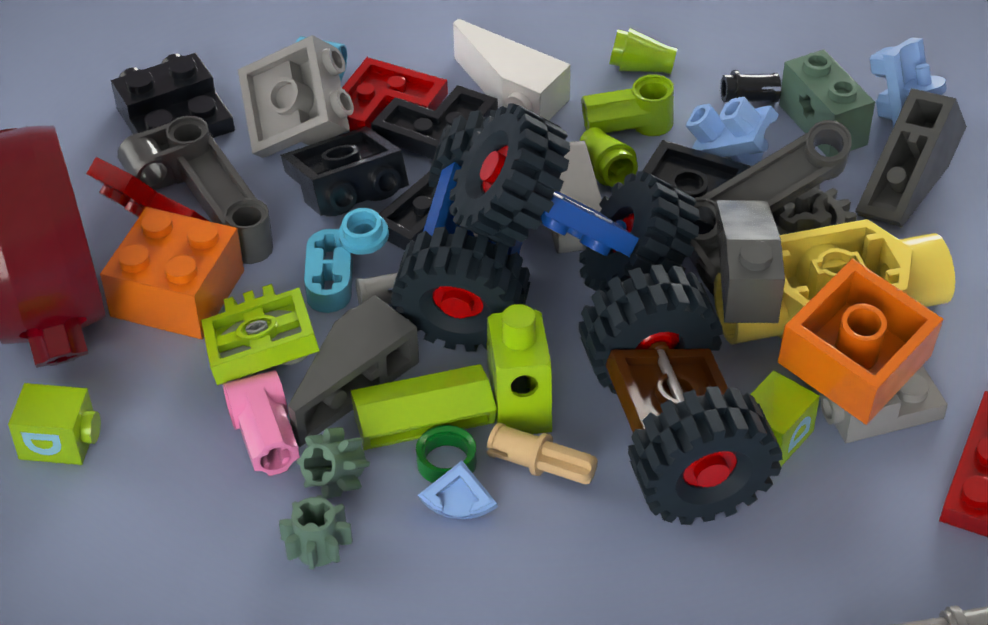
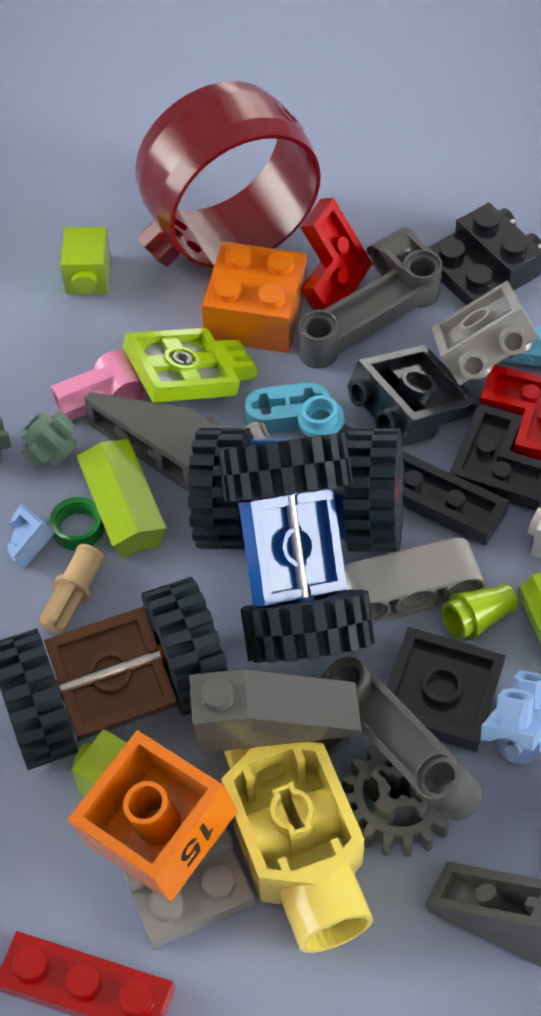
camera: 85 degrees right, 10 degrees up
lime torso [487,304,552,434] -> none

